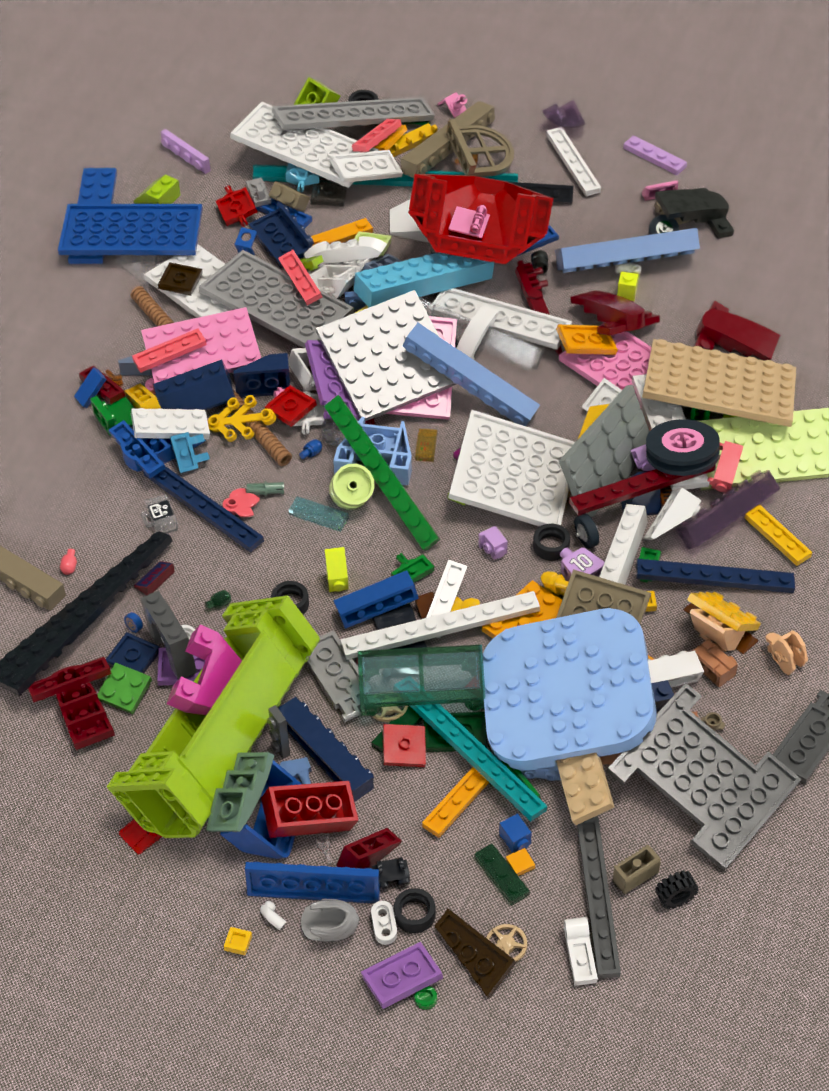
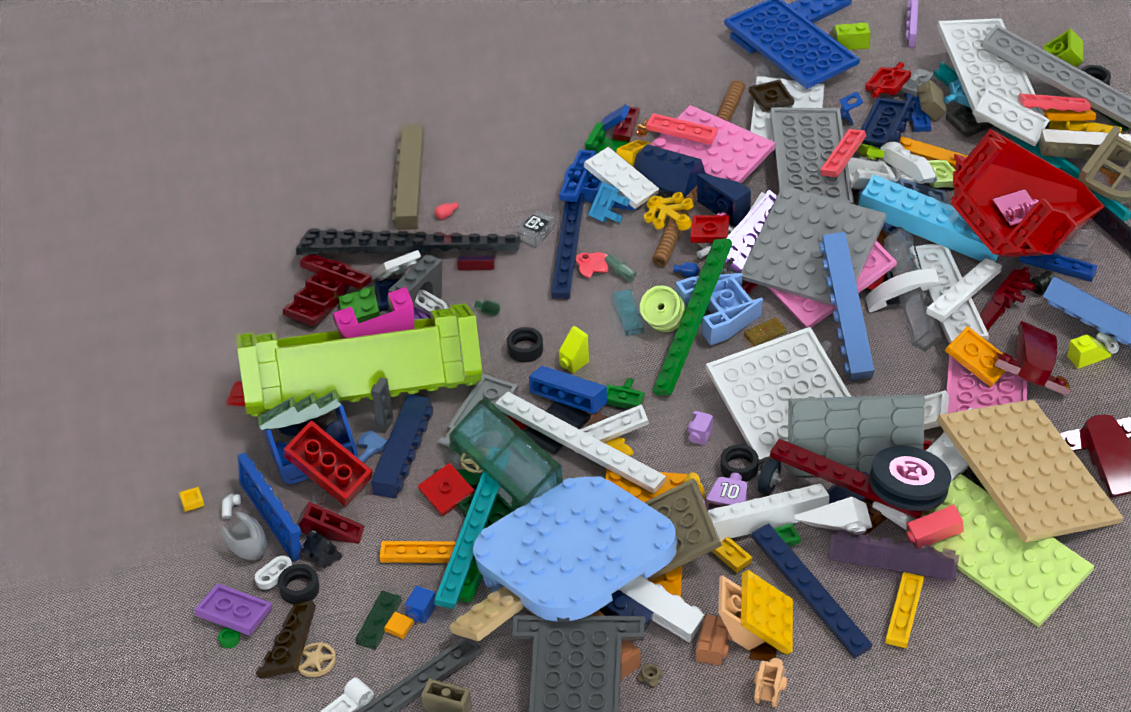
camera: 55 degrees right, 5 degrees down
none -> white plate [370,250,421,281]
none -> white plate [926,258,1002,322]

